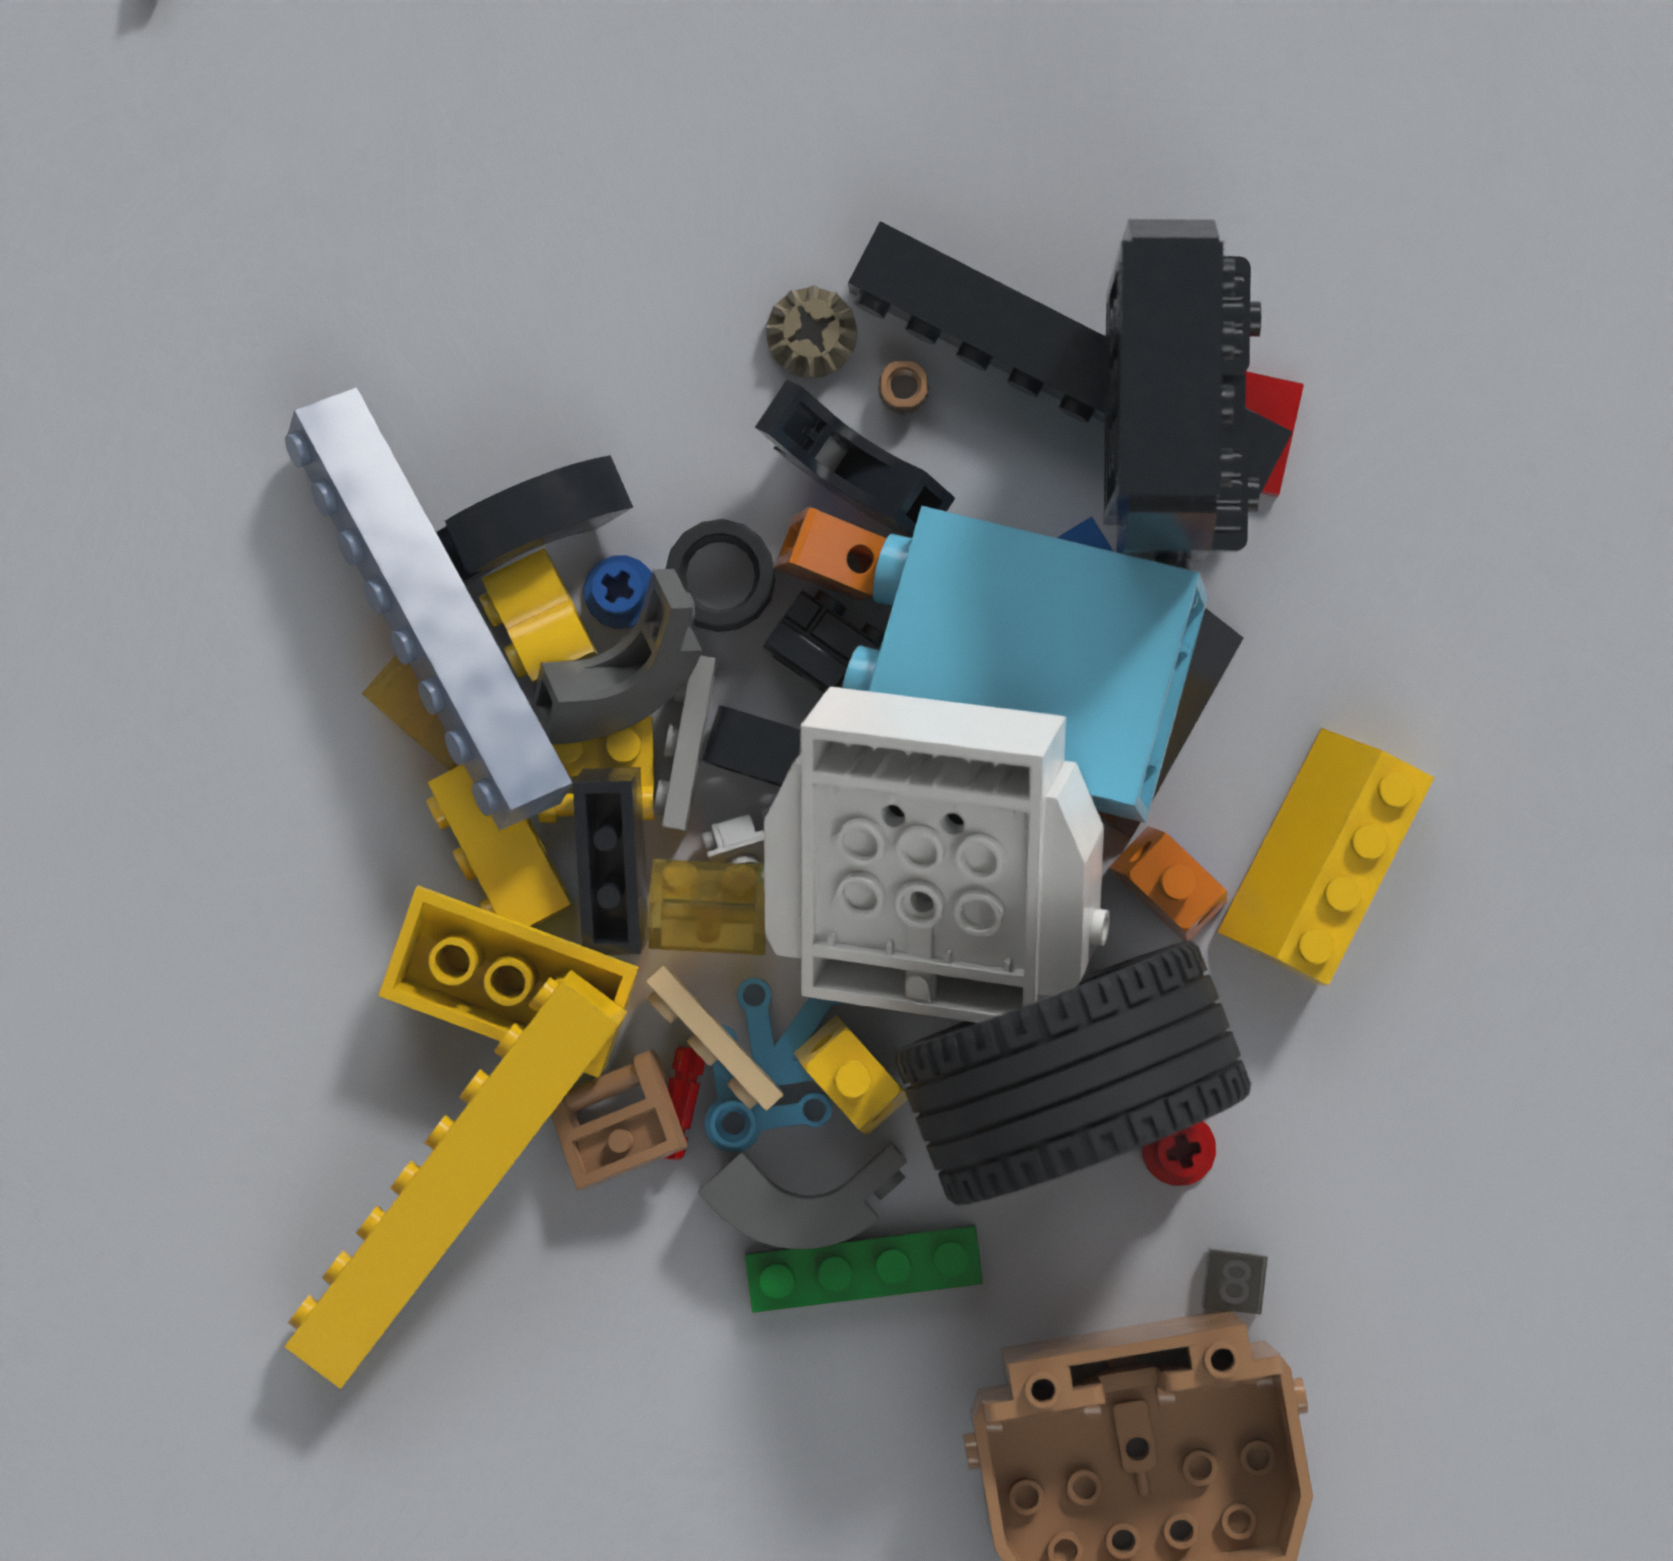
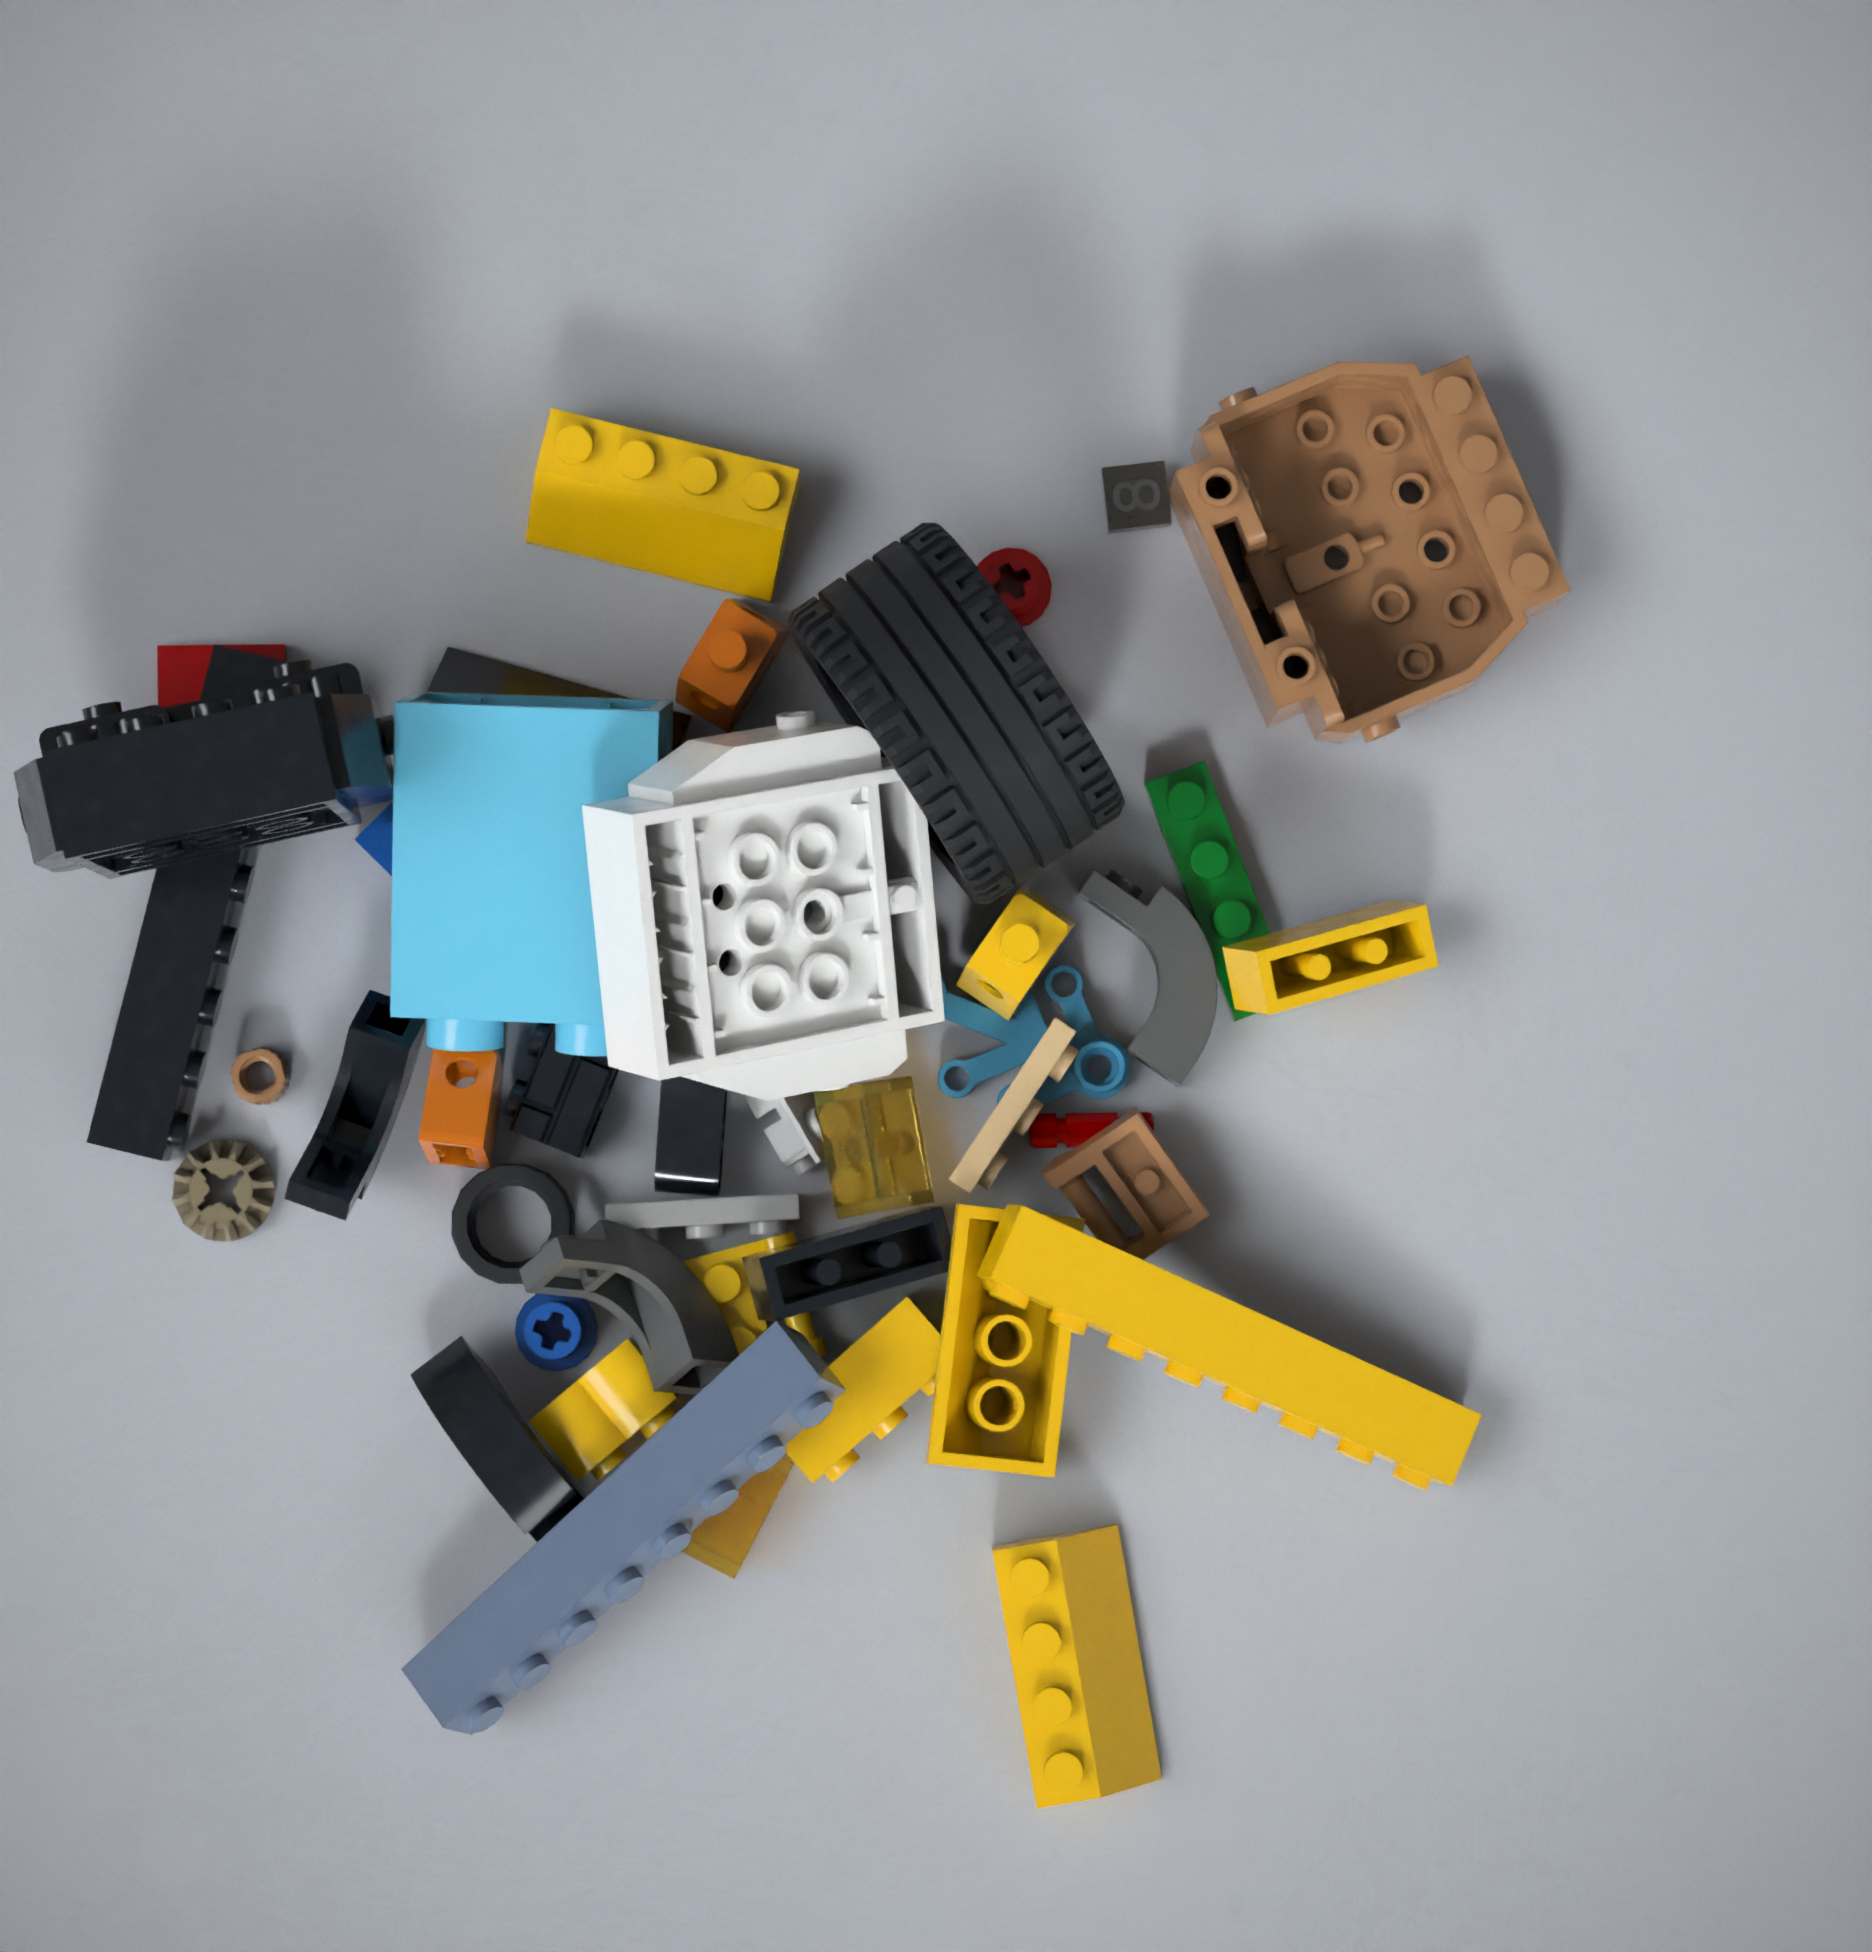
camera: 105 degrees left, 0 degrees up
none -> yellow slope [991,1524,1162,1809]
none -> yellow brick [1222,900,1438,1015]

